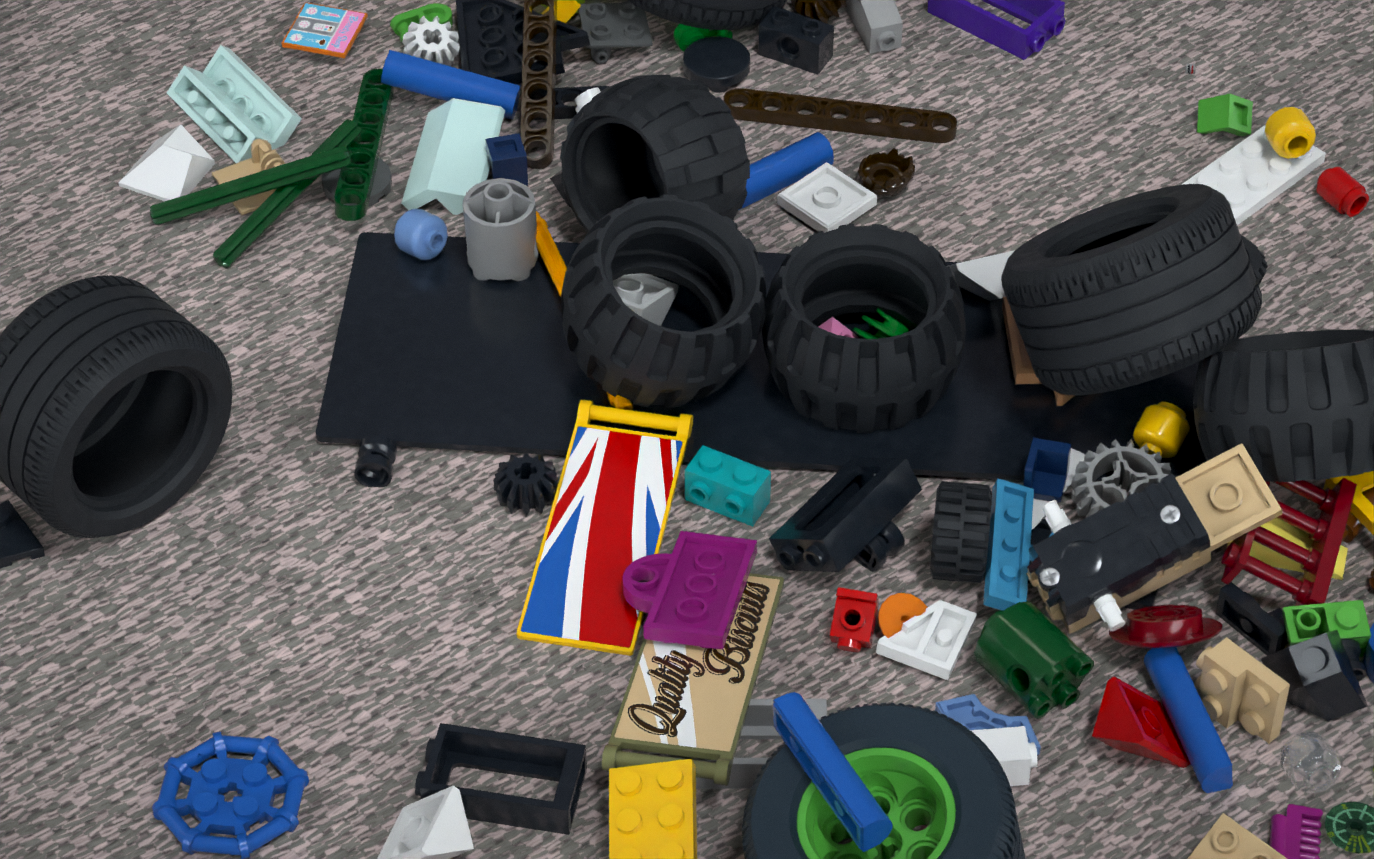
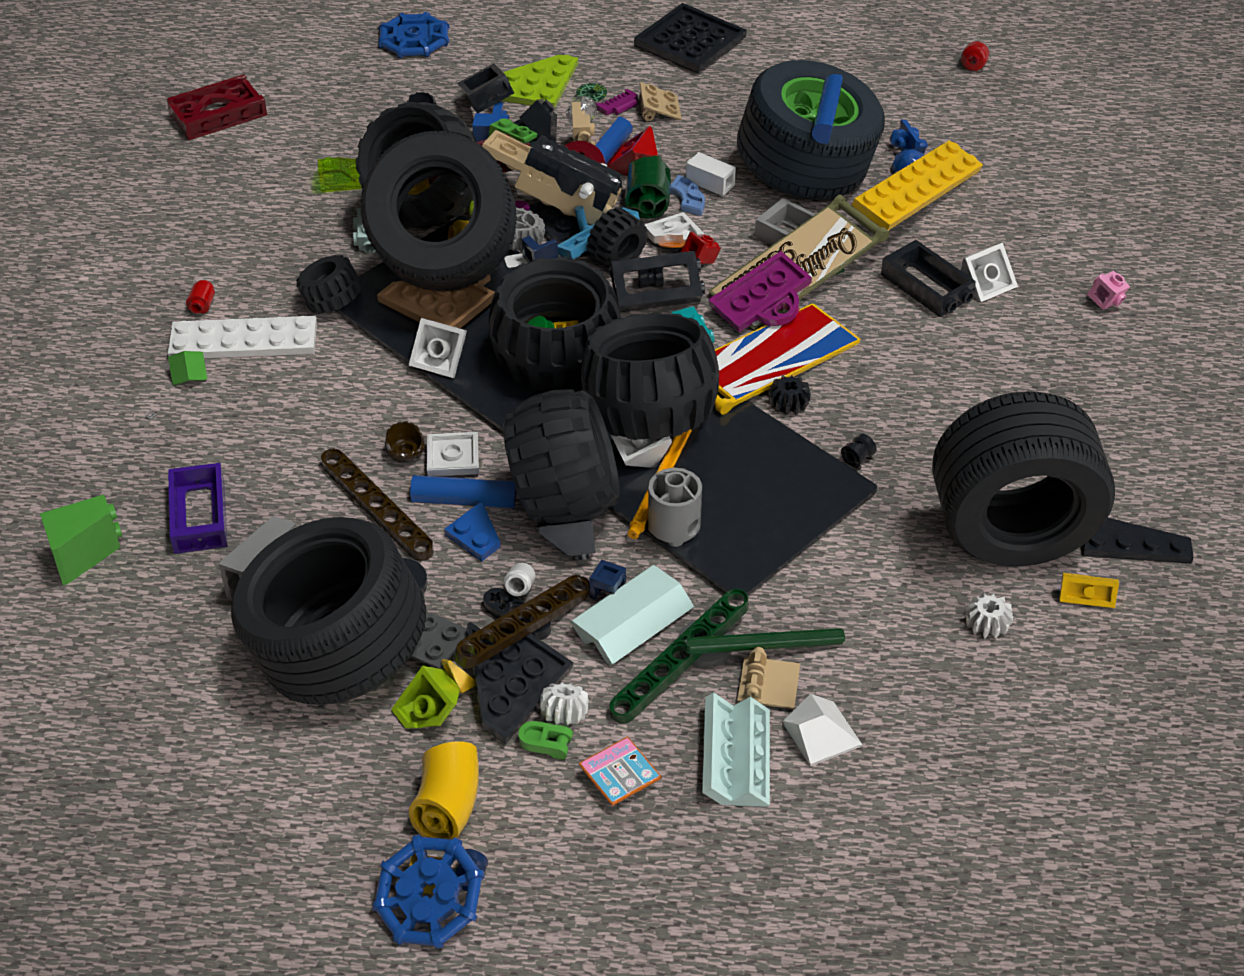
camera: 140 degrees left, 0 degrees up
dark green axle [150,146,351,225] -> none
blue plate [152,731,309,859] -> none
blue brick [381,50,520,120] -> none
medium blue head [394,209,448,260] -> none
yellow head [1265,107,1316,159] -> none

